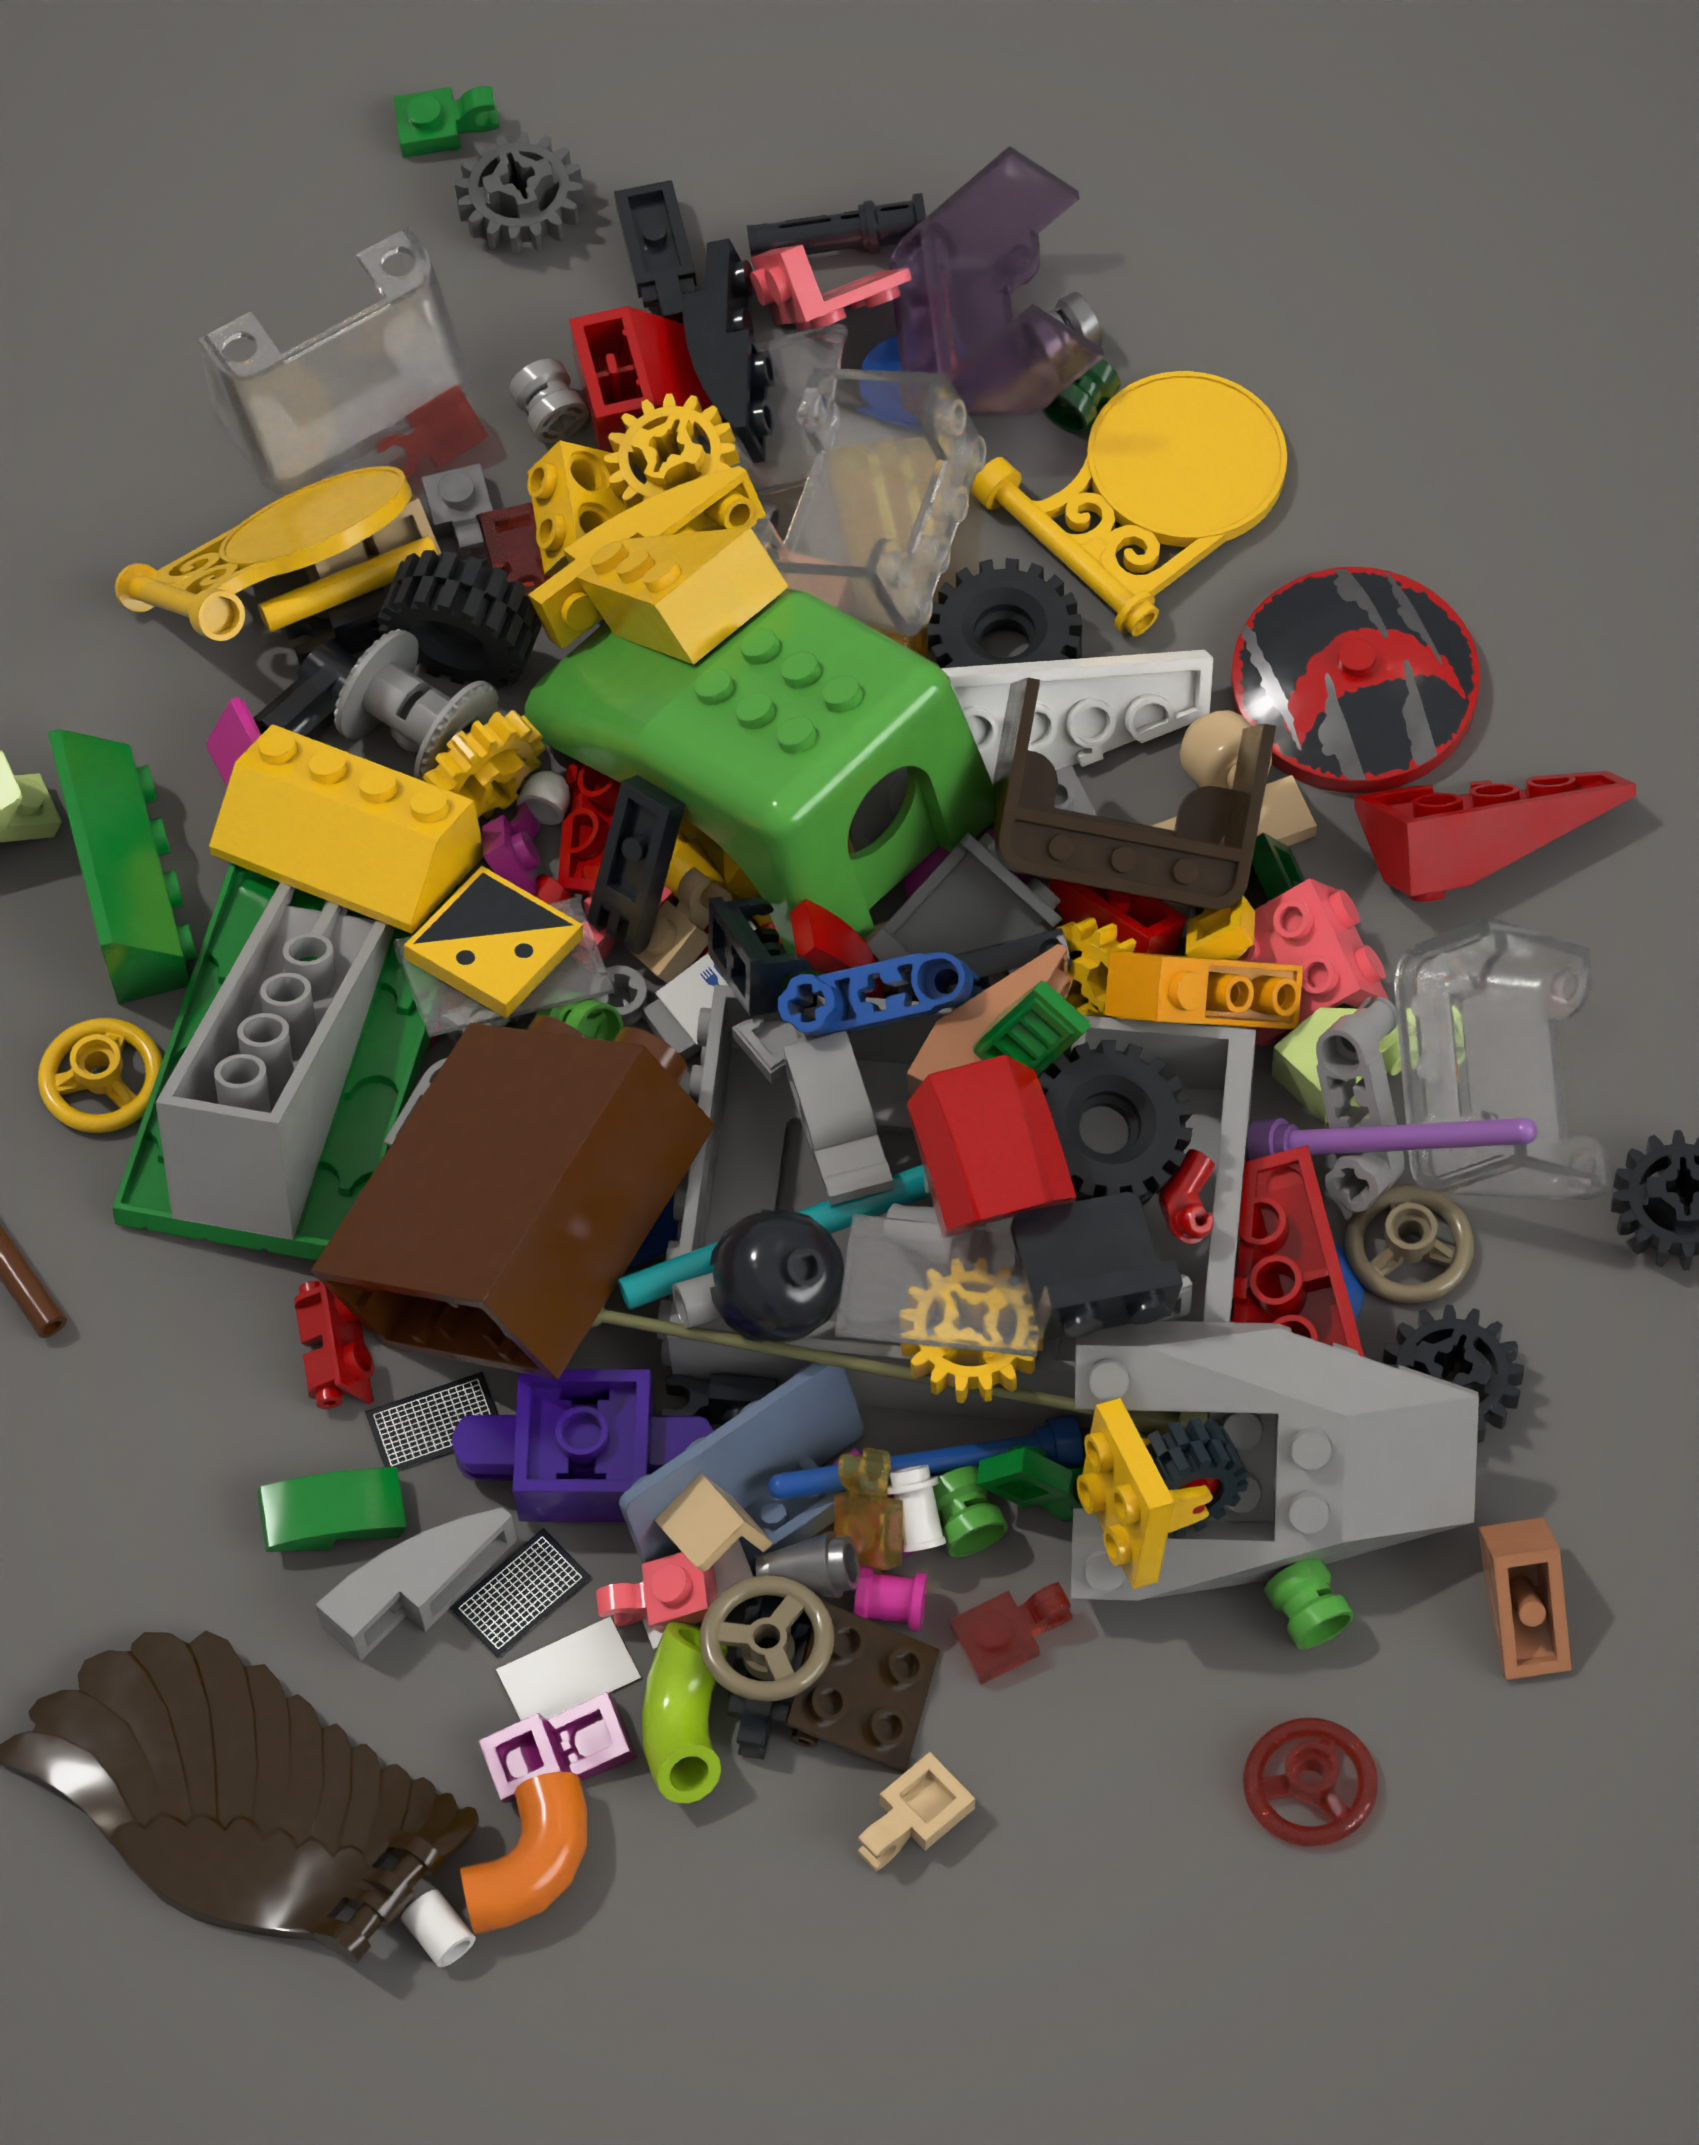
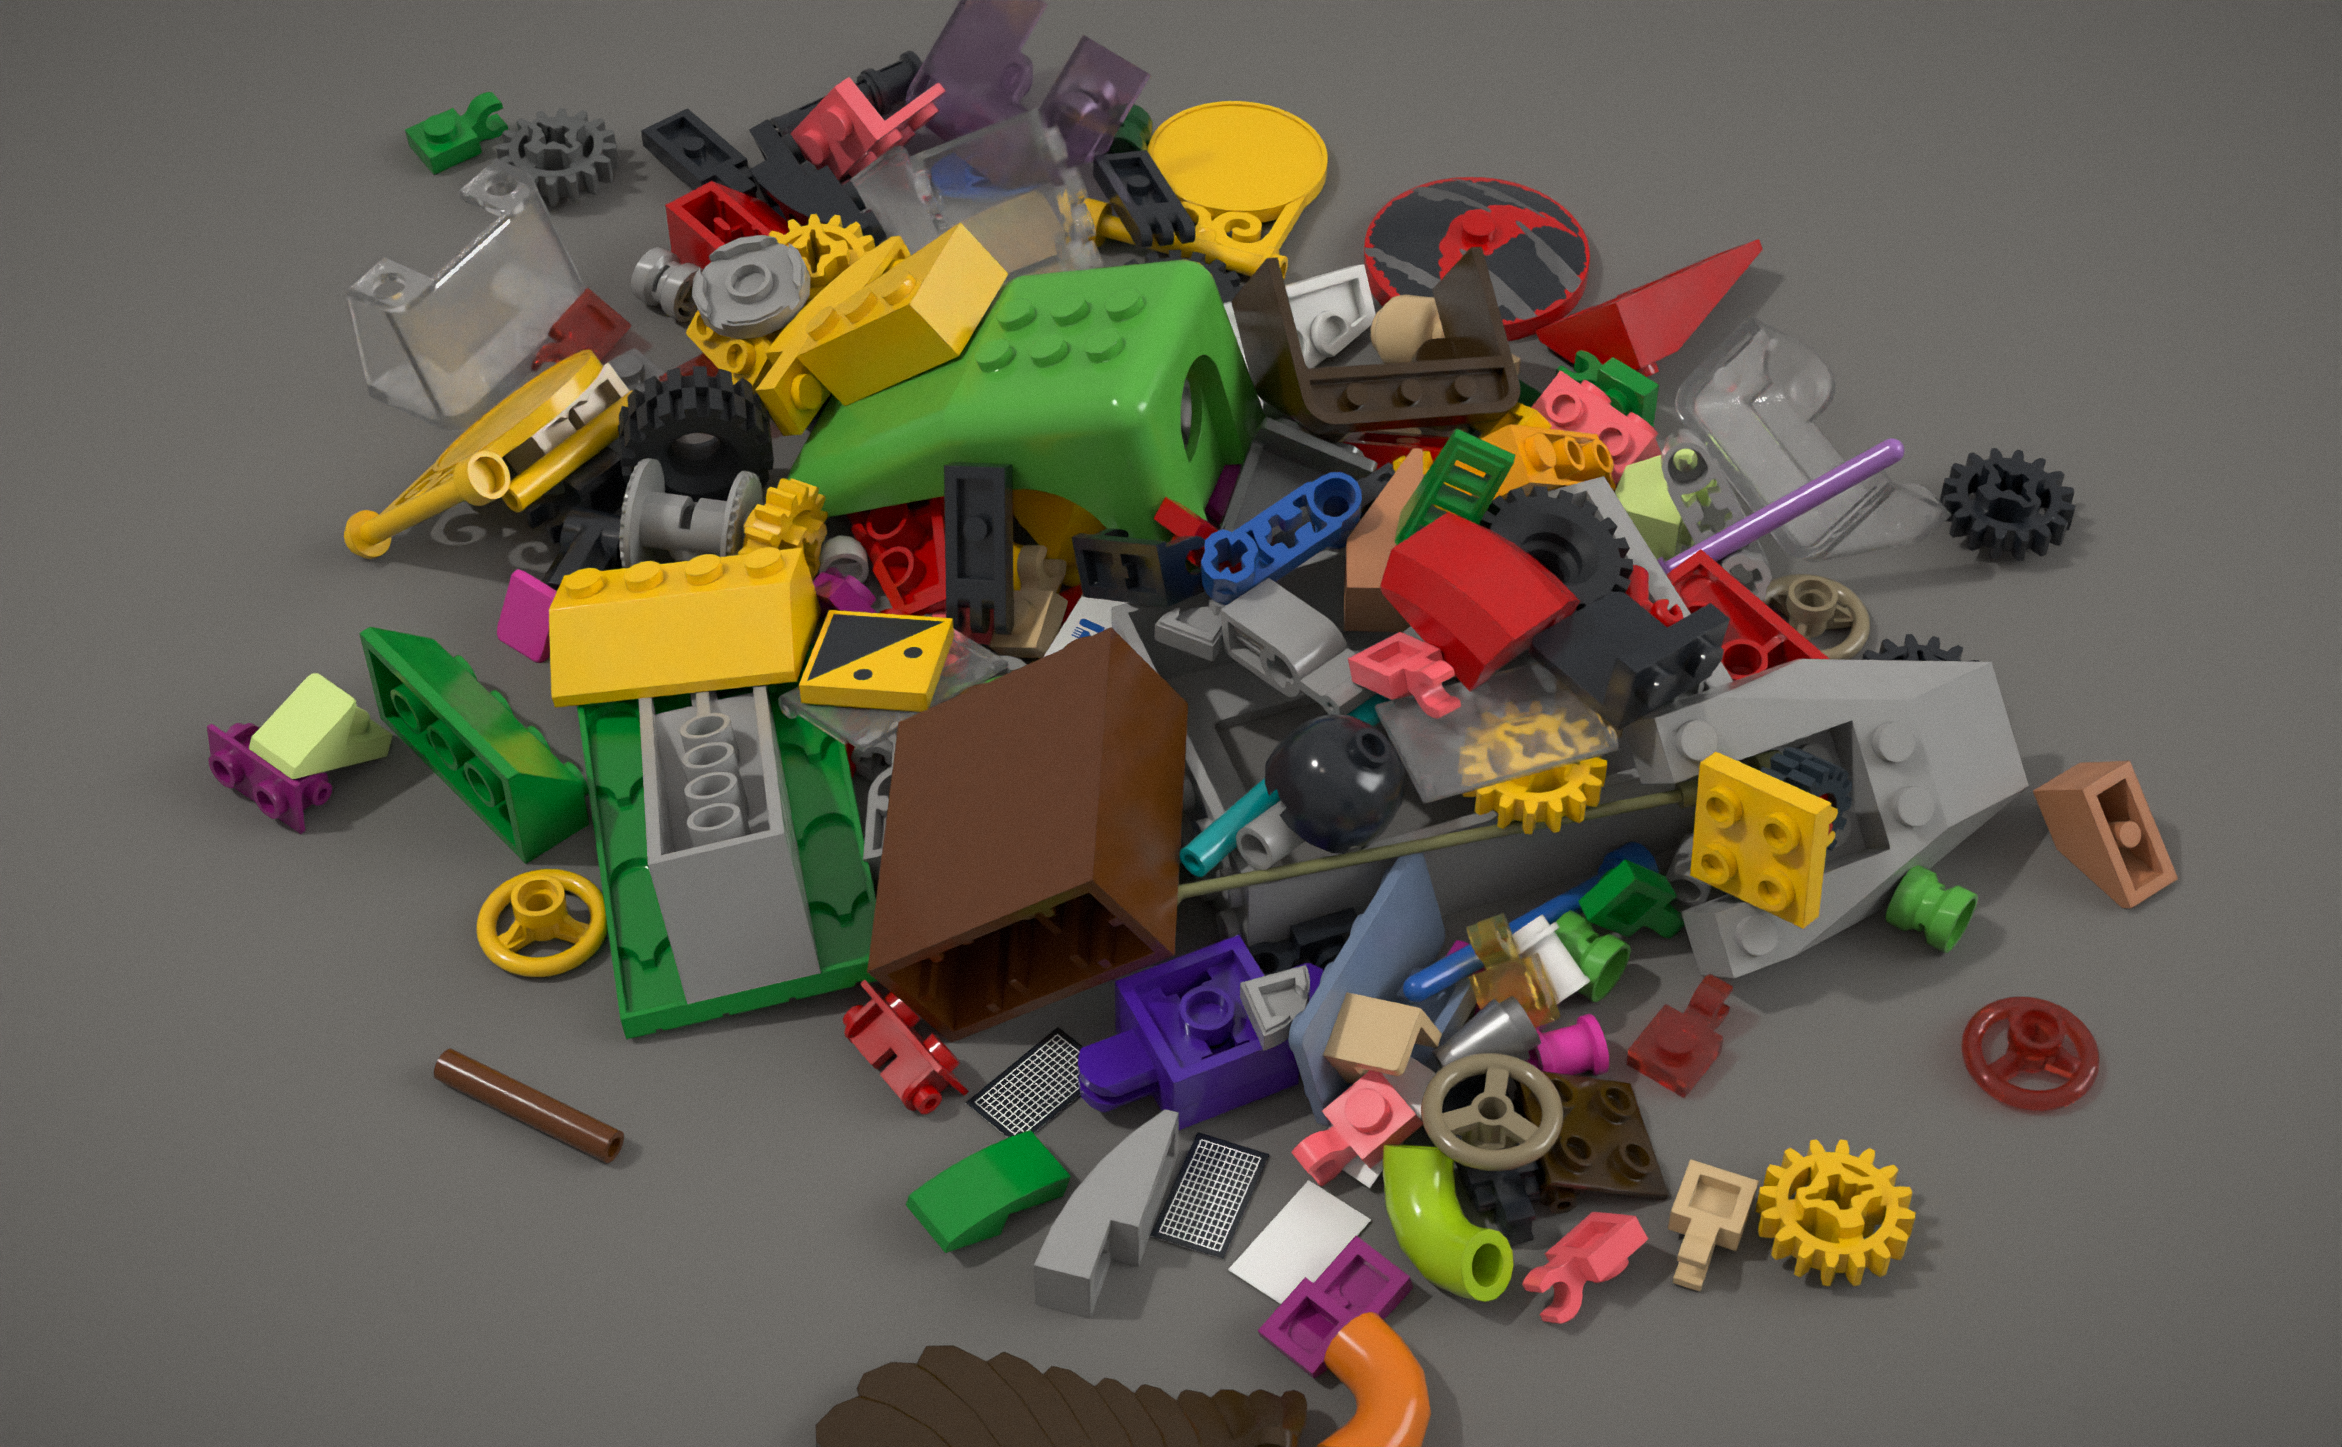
camera: 30 degrees left, 15 degrees down
none -> light grey tile [692,235,811,339]
none -> black hinge [1093,150,1196,249]
none -> light grey tile [1240,965,1310,1051]
none -> coral plate [1348,632,1461,719]
none -> coral plate [1522,1212,1648,1324]
none -> green plate [1556,350,1659,427]
none -> yellow gear [1755,1139,1916,1287]

